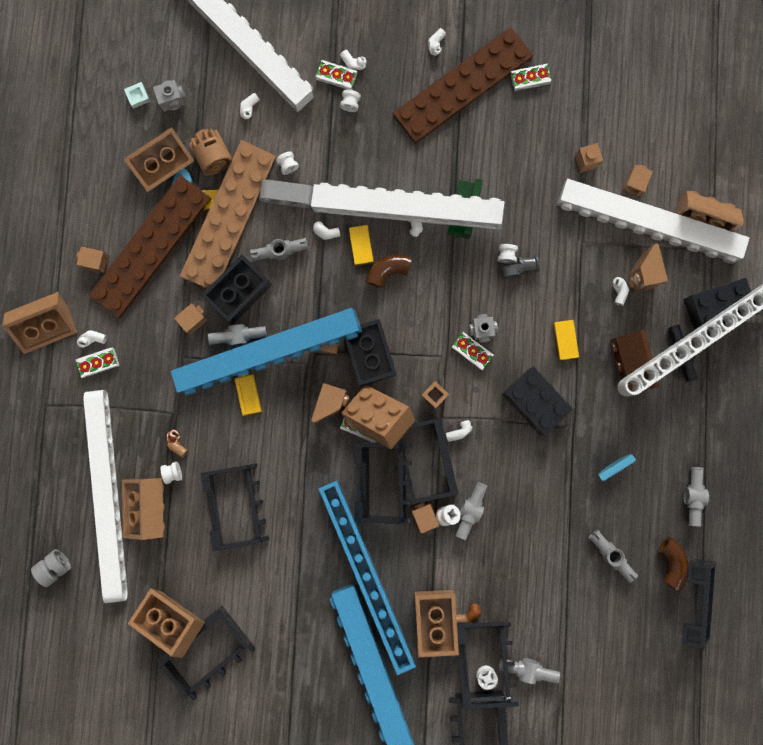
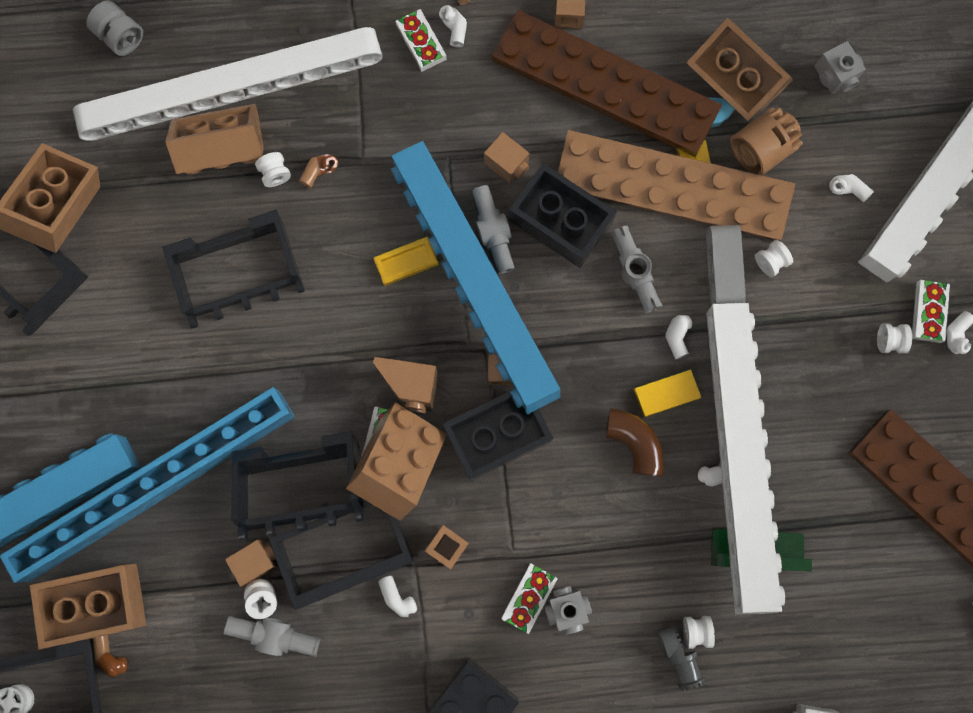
camera: 80 degrees right, 5 degrees down
light aqua plate [124,82,150,109] -> none

